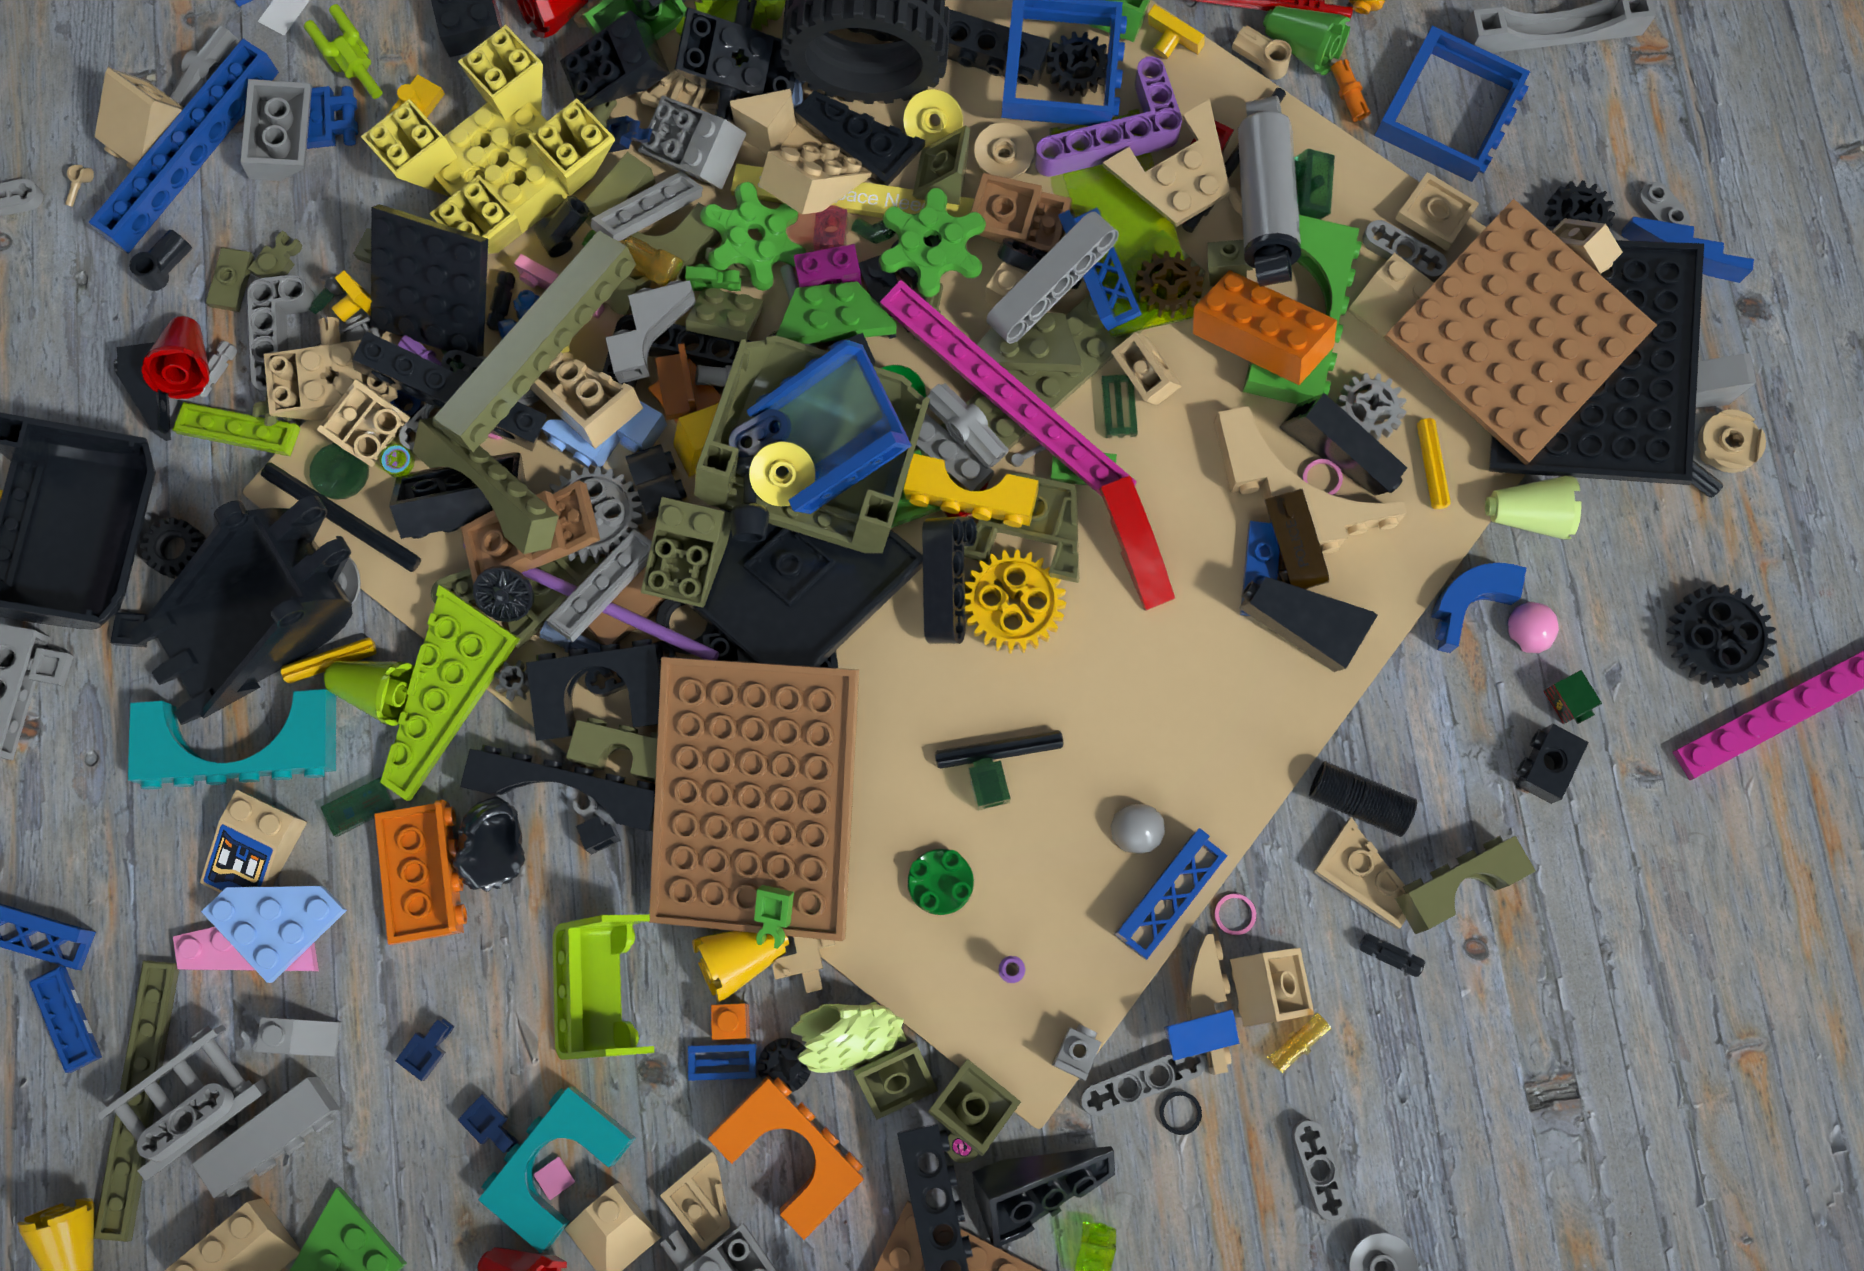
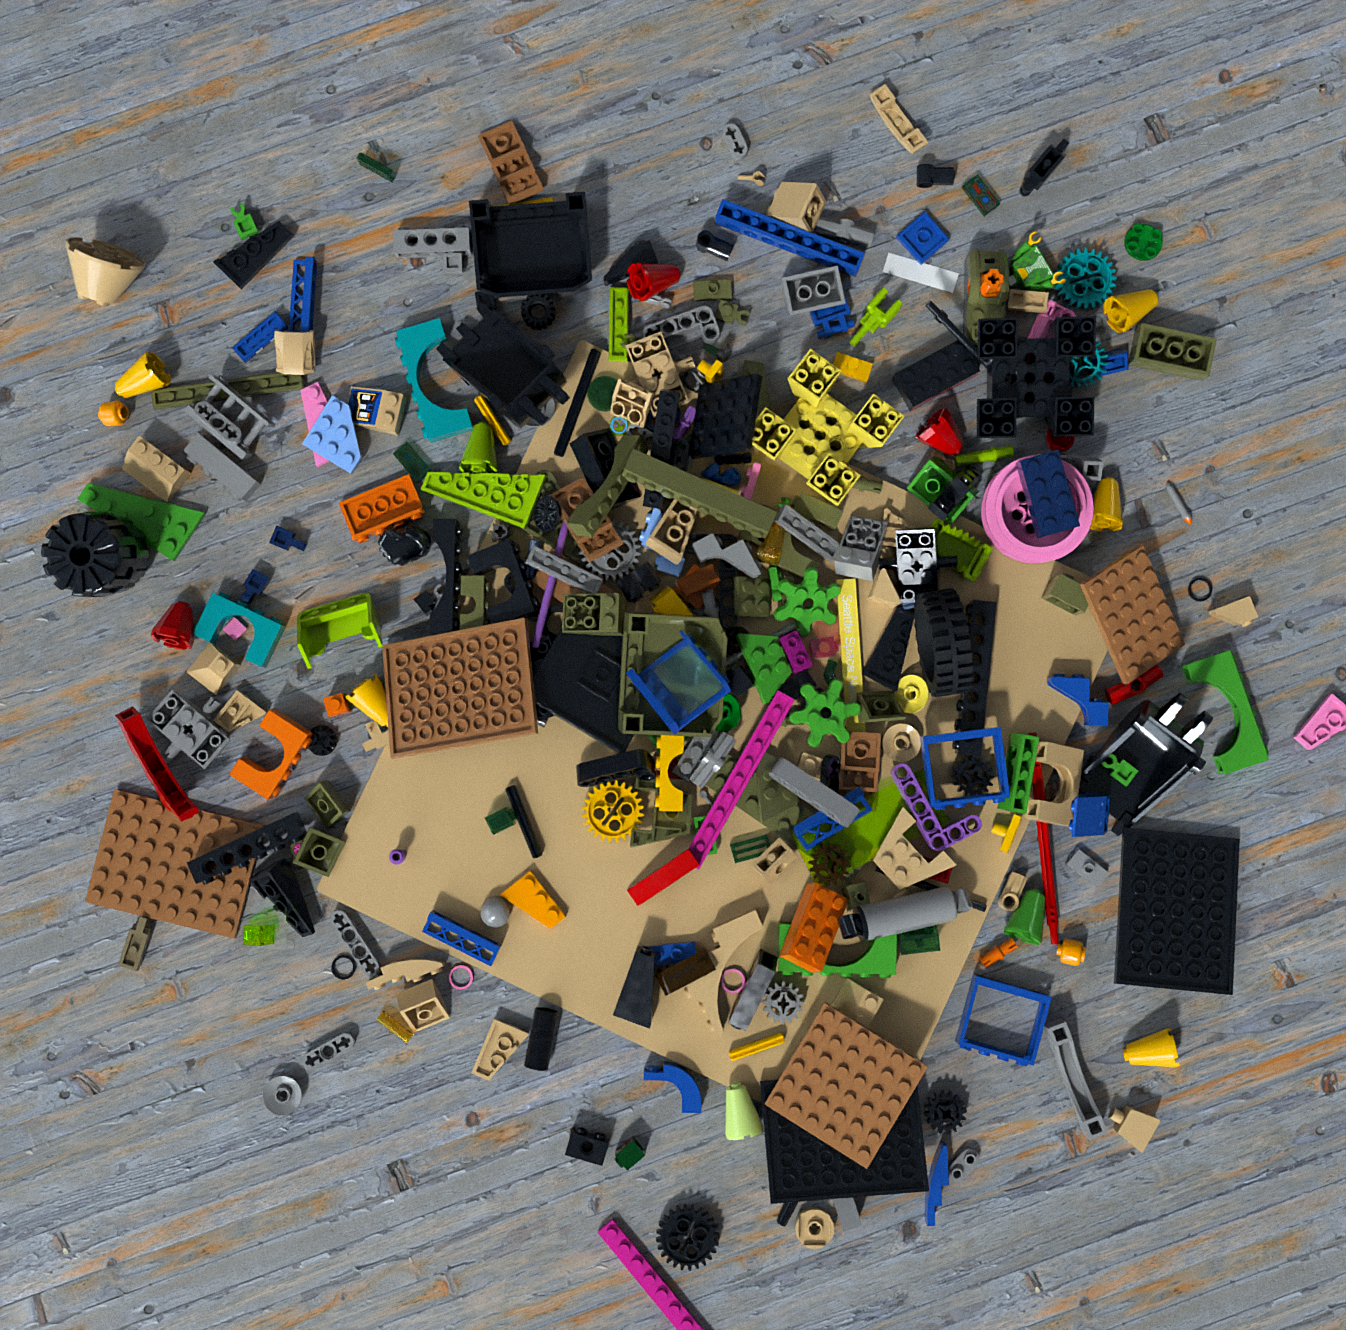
camera: 75 degrees right, 10 degrees up
light grey slope [255,1017,341,1057] -> none
black piece [534,196,590,258] -> none
black slope [560,10,670,109] -> none
dark blue plate [606,115,652,153] -> none
blue tile [688,1044,757,1081] -> none
dark blue plate [729,409,792,458] -> none
black piece [730,457,769,543] -> none
light yellow dish [749,441,815,507] -> none
bright green plate [754,885,794,949] -> none
tan slope [758,143,872,215] -> none
yellowish green head [791,1002,906,1073] -> none
green dish [908,849,974,915] -> none
light grey brick [1052,1024,1102,1081] -> none
blue slope [1164,1009,1240,1061] -> none
black axle [1359,933,1425,977] -> none
light grey beam [1362,220,1447,282] -> none
tan plate [1395,172,1479,251] -> none
olive arch [1395,835,1536,934] -> none
bright pink hair [1508,602,1559,653] -> none
tan slope [1551,218,1623,274] -> none
none -> tan slope [274,329,316,375]
none -> light orange wing [500,871,566,929]

